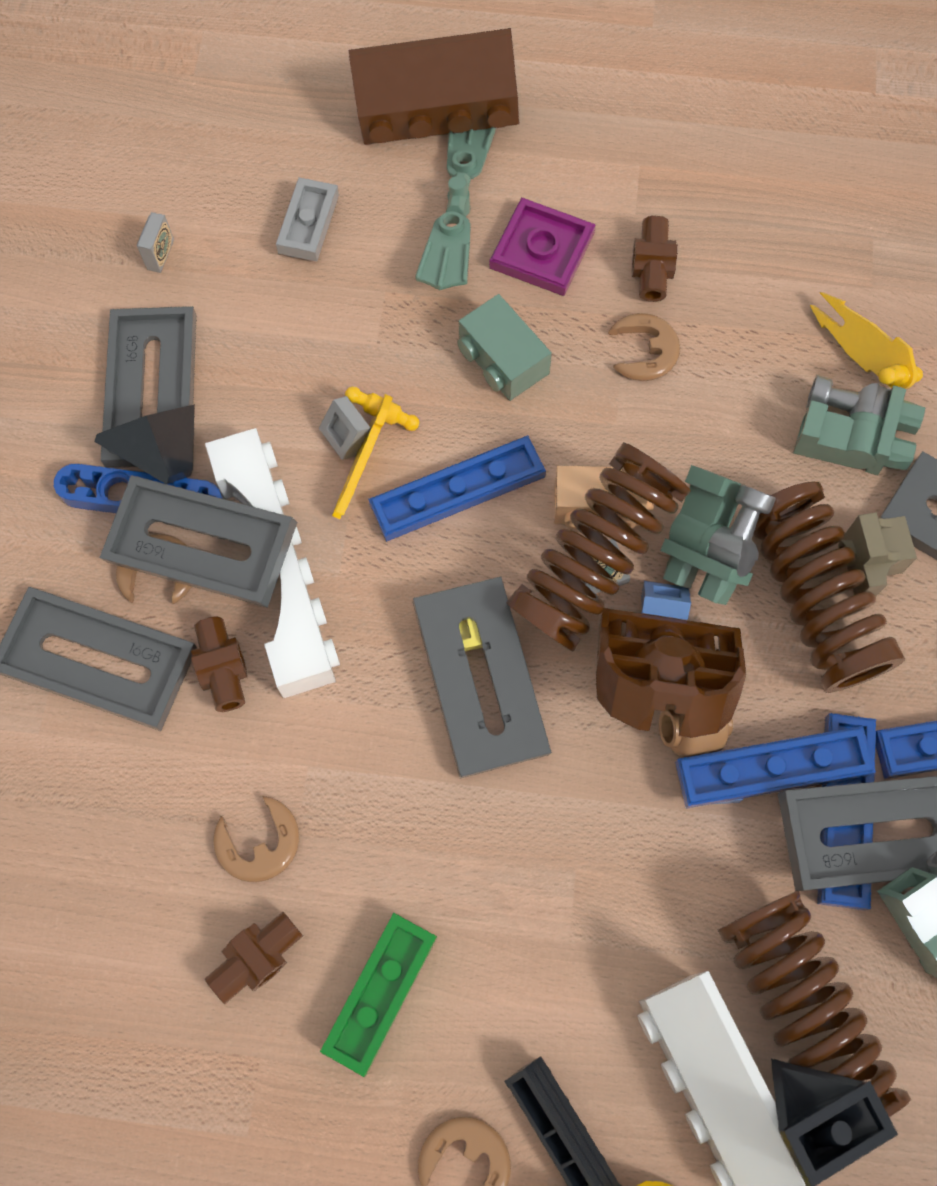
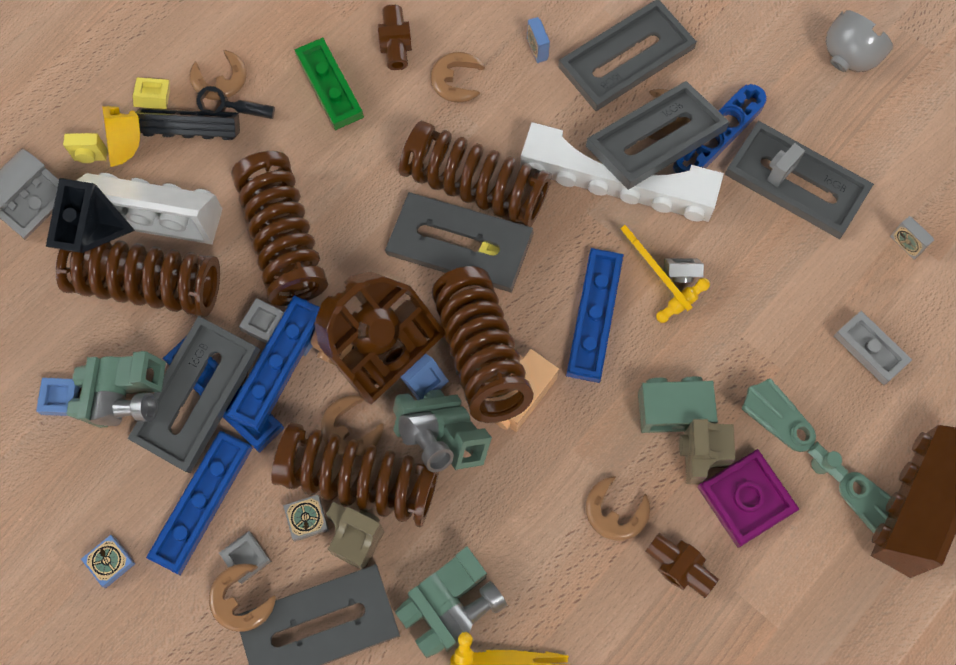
camera: 125 degrees right, 0 degrees up
black slope [94,404,195,484] -> none
reddish brown axle [191,616,248,712] -> none
none -> black piece [197,86,275,119]
none -> reddish brown piece [231,151,328,306]
none -> light grey plate [239,298,284,344]
none -> tile [283,495,329,542]
none -> medium nougat head [321,395,384,456]
none -> reddish brown piece [399,120,552,227]
none -> medium blue tile [527,17,550,63]
none -> dark tan brick [679,419,735,484]
none -> light grey plate [767,143,805,188]

